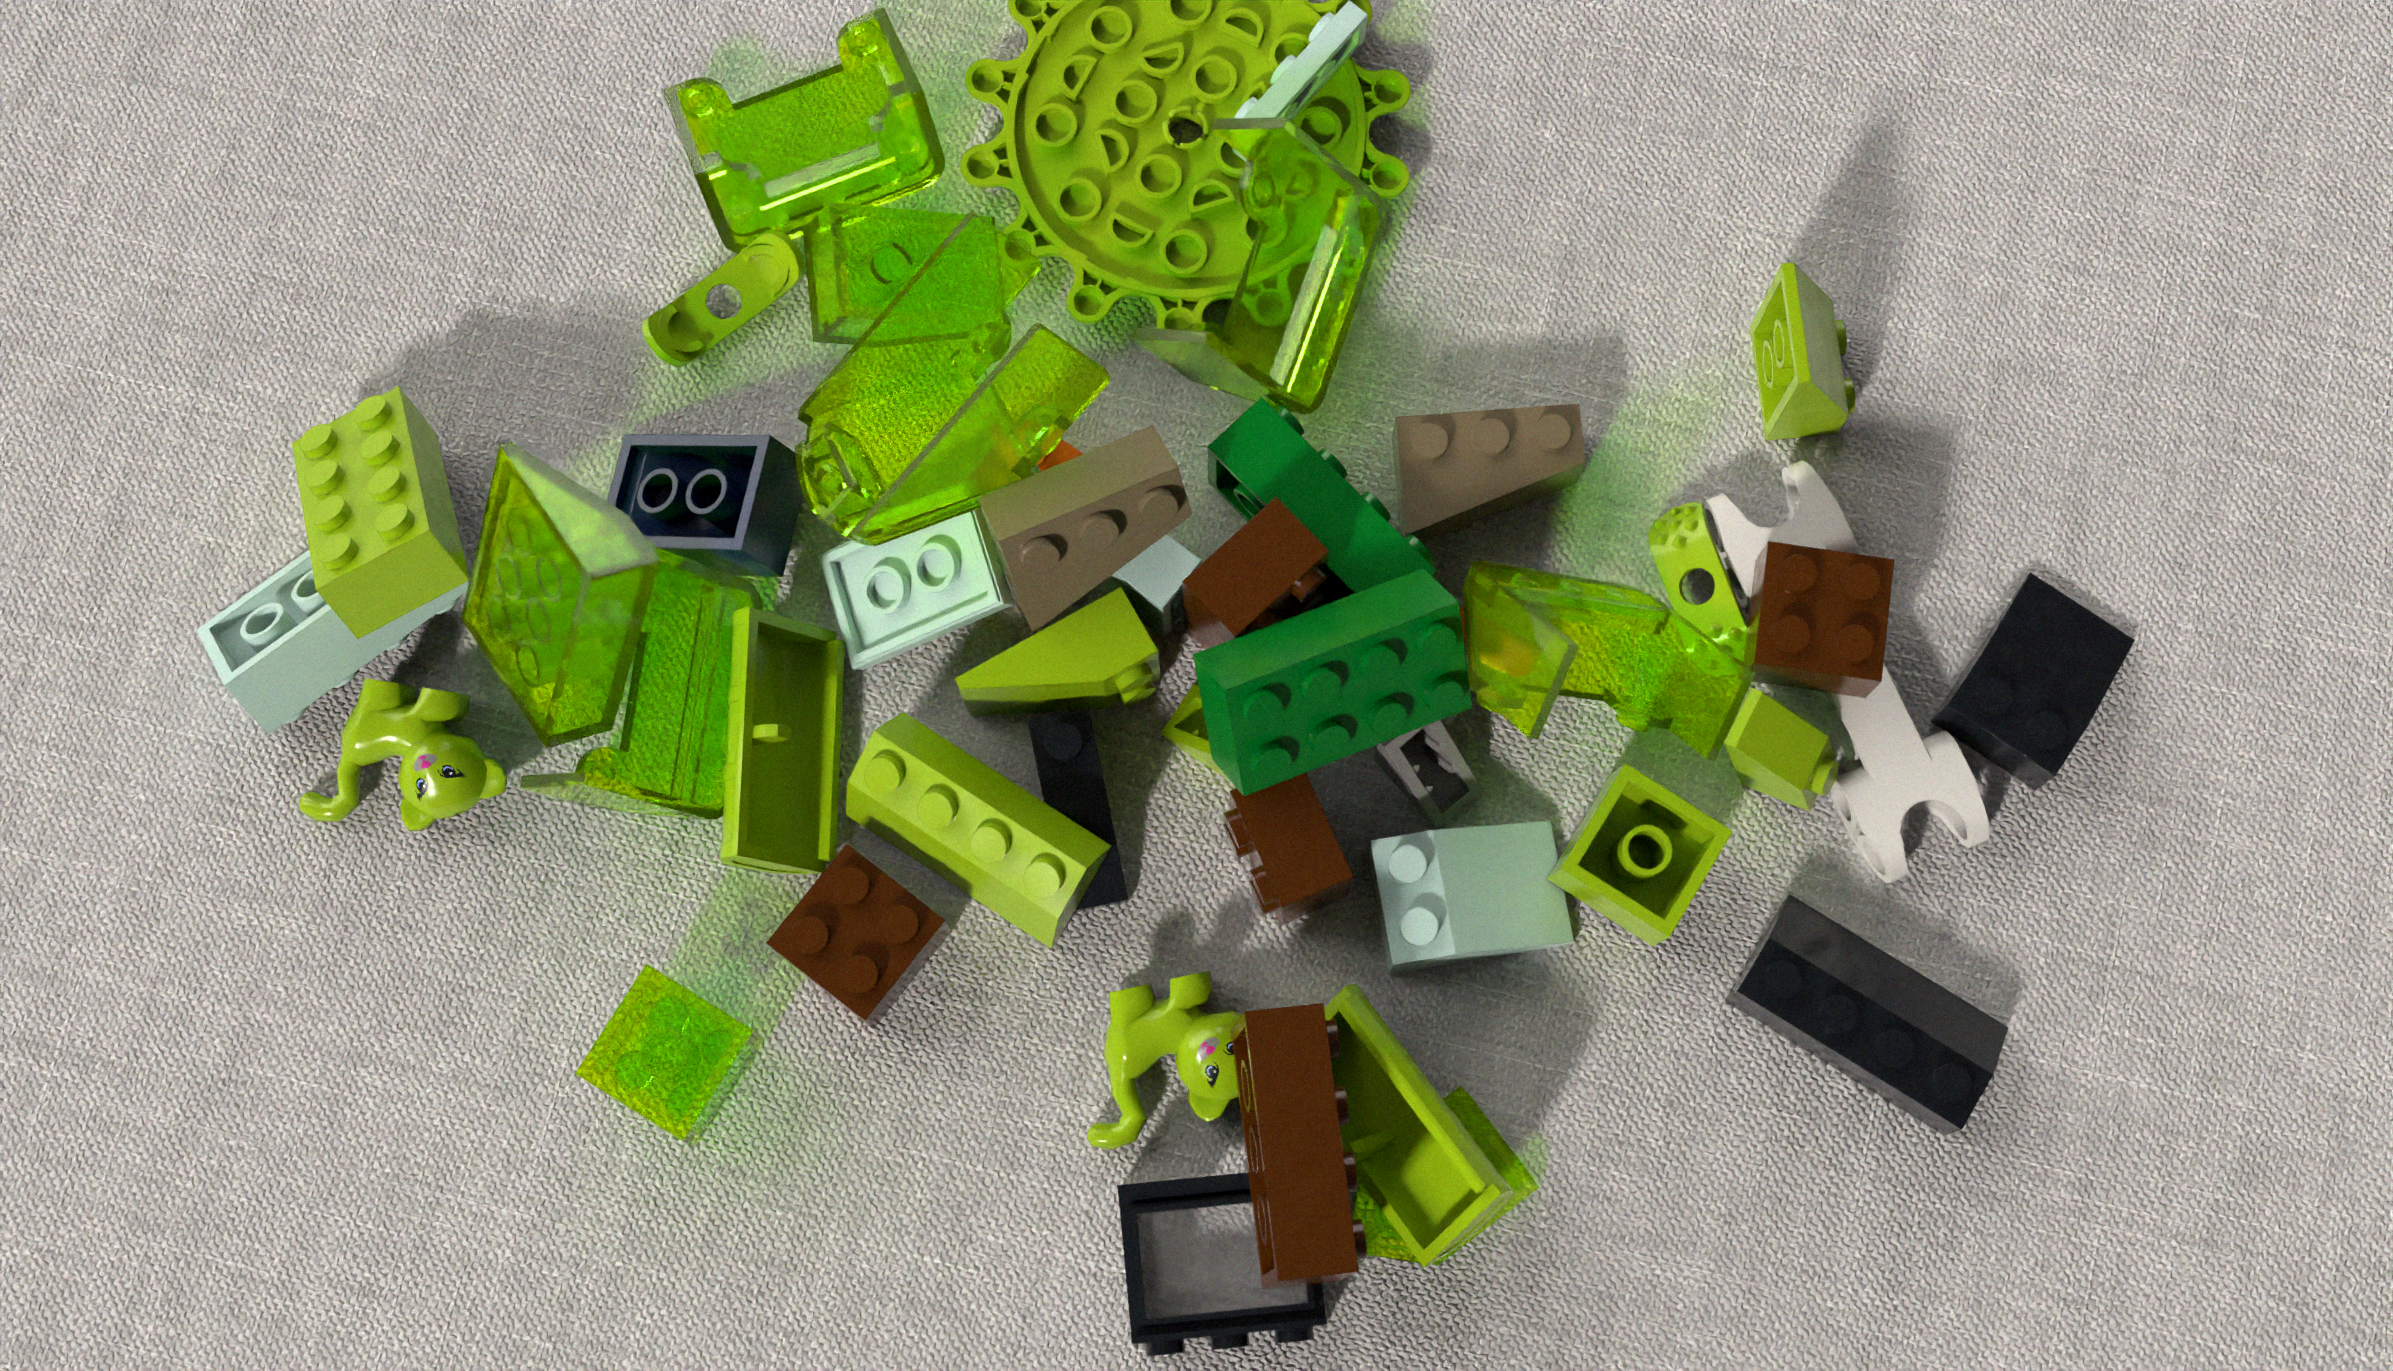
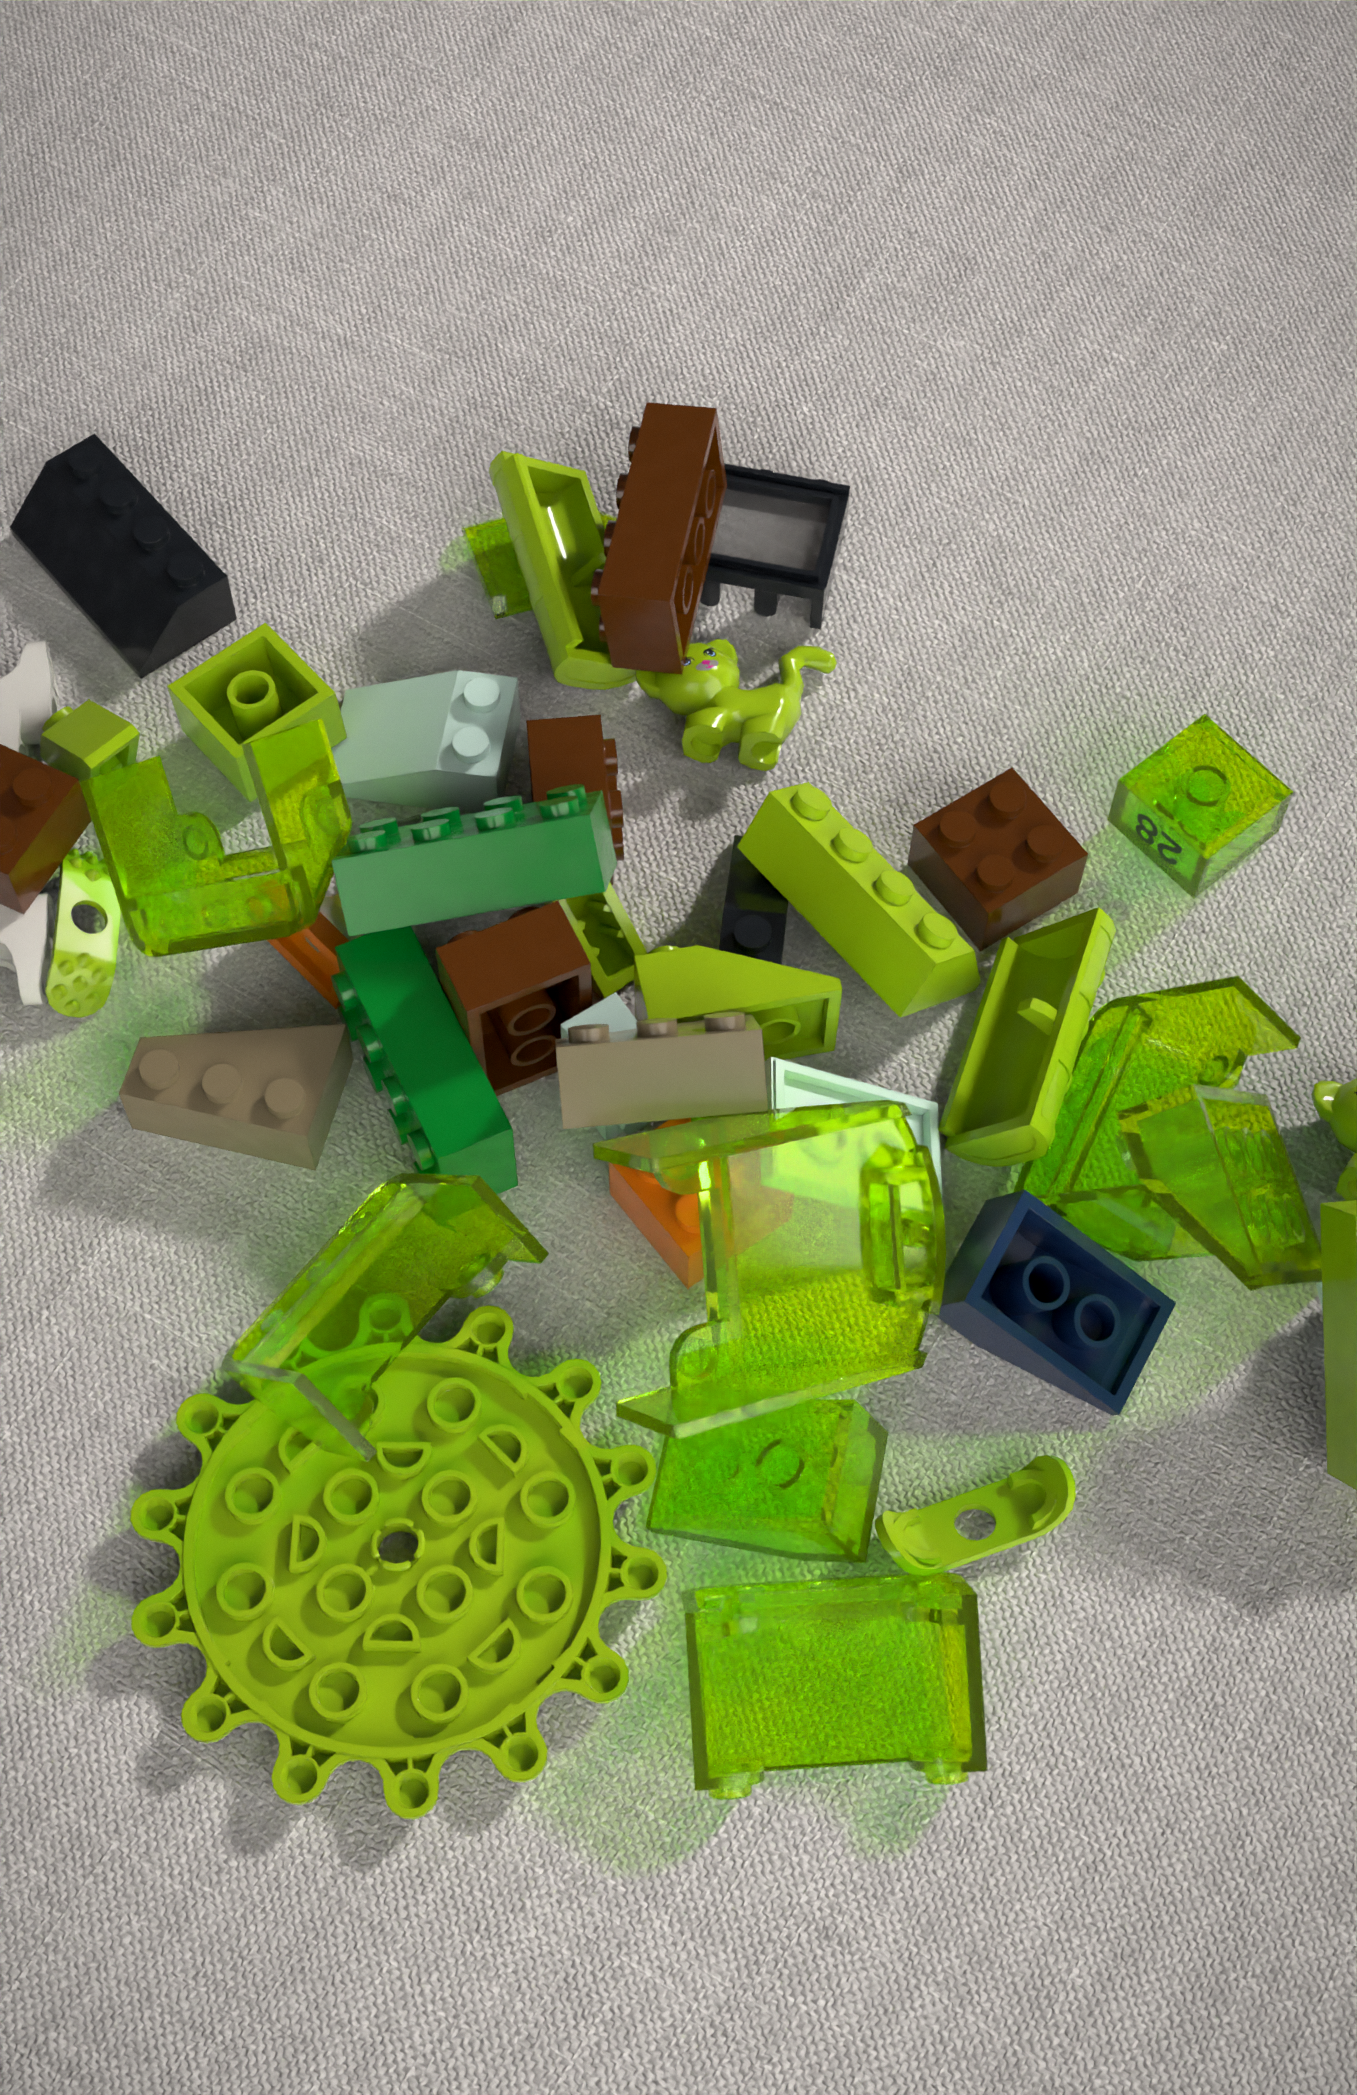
camera: 165 degrees left, 15 degrees down
light aqua plate [1232,0,1368,166] -> none

